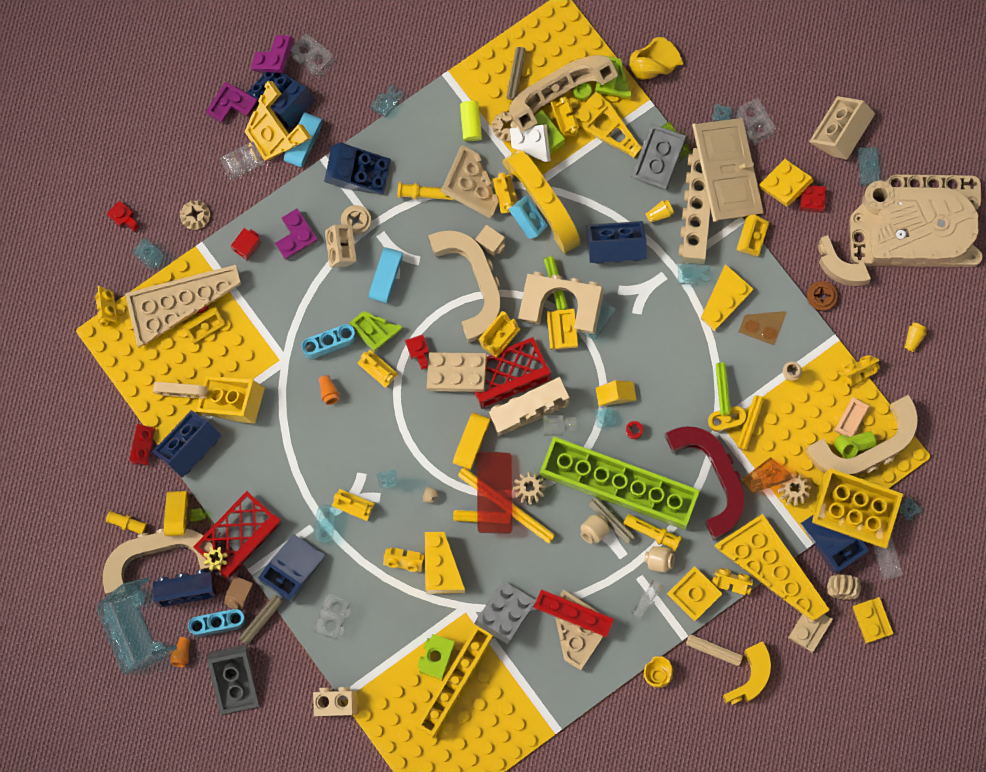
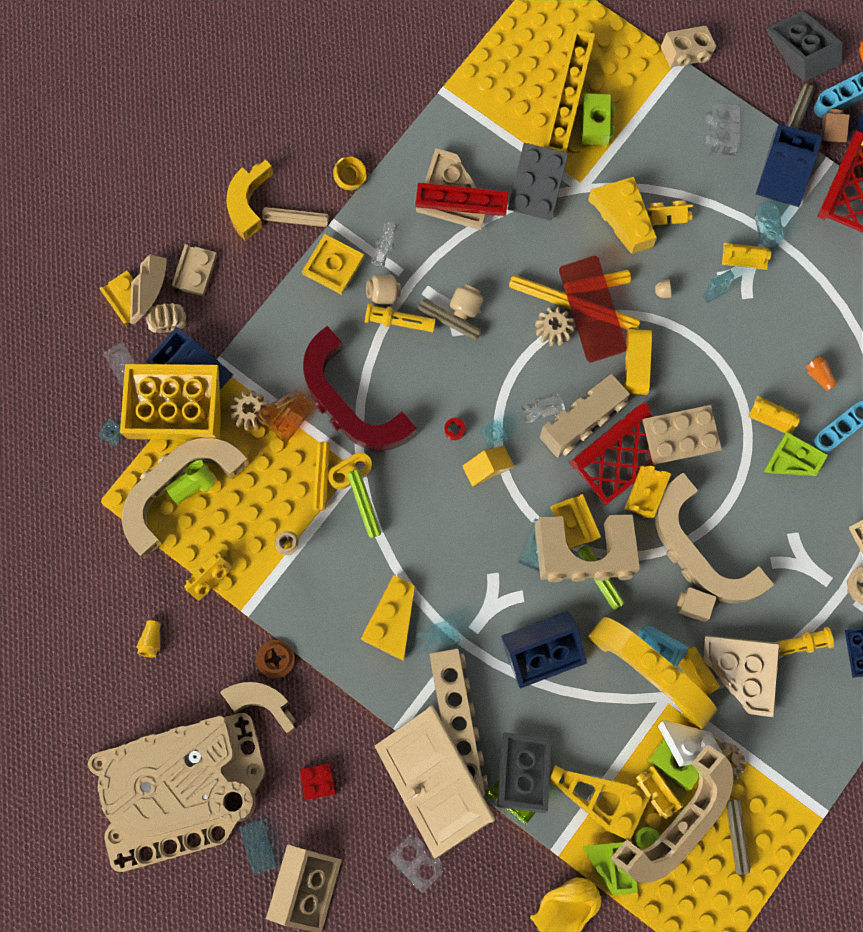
camera: 160 degrees right, 0 degrees up
medium azure beam [368,247,403,303] -> none
red plate [405,334,429,370] -> none
neon yellow brick [460,101,482,142] -> none
lime brick [540,436,700,530] -> none
yellow cone [645,200,674,223] -> none
clear light blue plate [711,104,732,121] -> none
yellow hinge [712,568,753,595] -> none
yellow wing [714,514,829,622] -> none
yellow slope [737,214,769,257] -> none
clear orange wing [739,311,787,345] -> none
yellow plate [759,159,813,207] -> none
light nougat tile [834,397,869,437] -> none
none -> tan slope [130,254,167,324]

